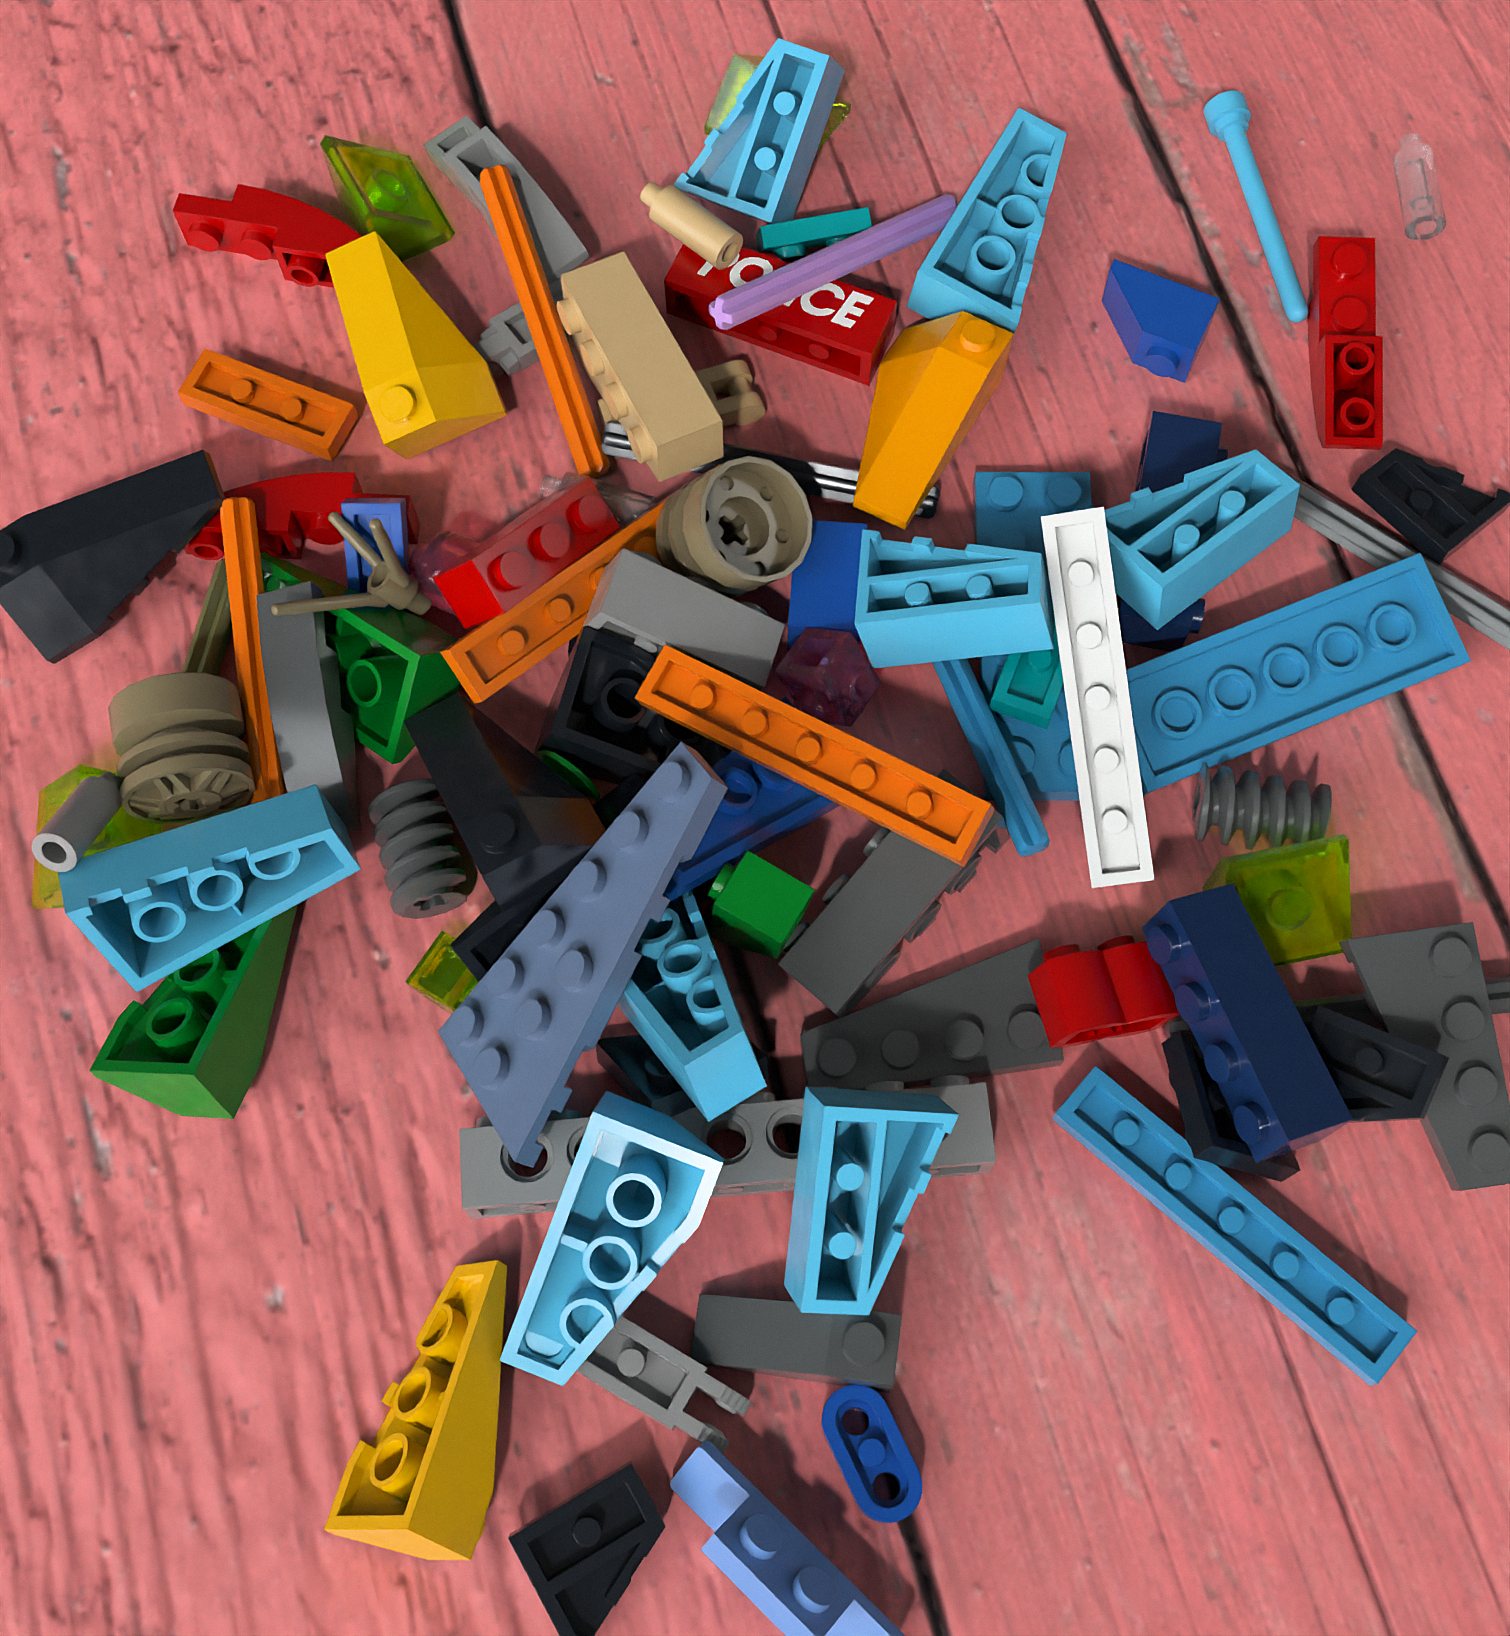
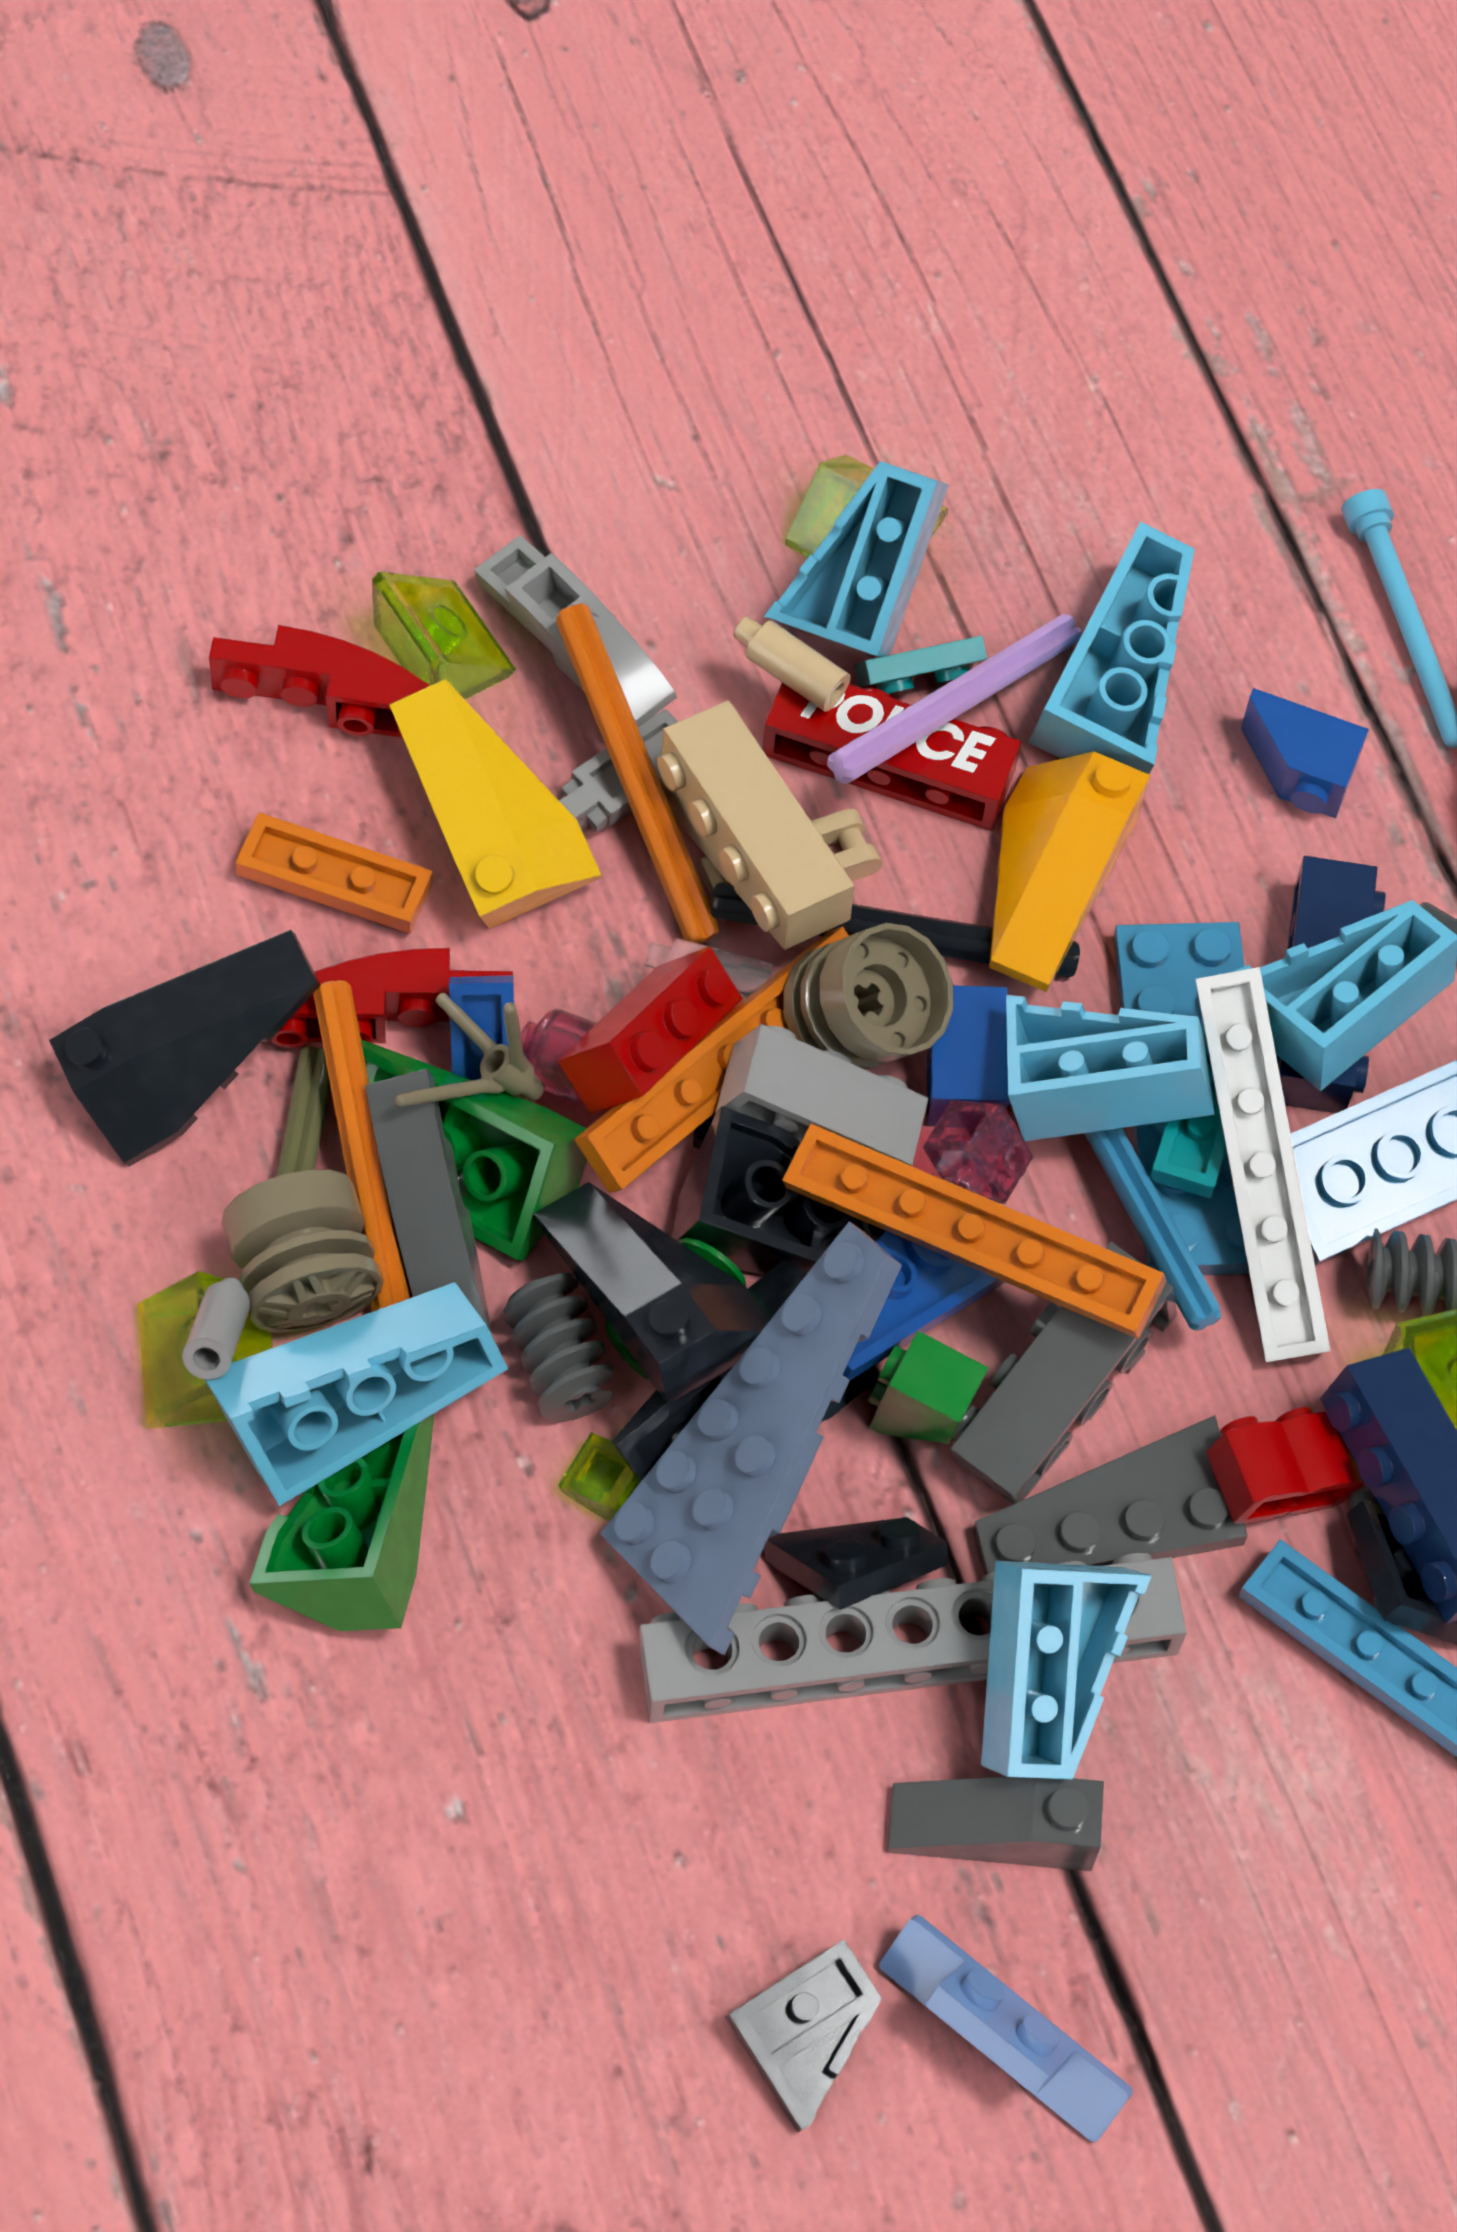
camera: 10 degrees left, 5 degrees down
yellow wedge [324,1260,507,1560] -> none
medium azure wedge [499,1091,724,1386] -> none
light grey hinge [576,1316,752,1454] -> none
medium azure wedge [617,890,767,1122] -> none
blue plate [821,1384,922,1523] -> none

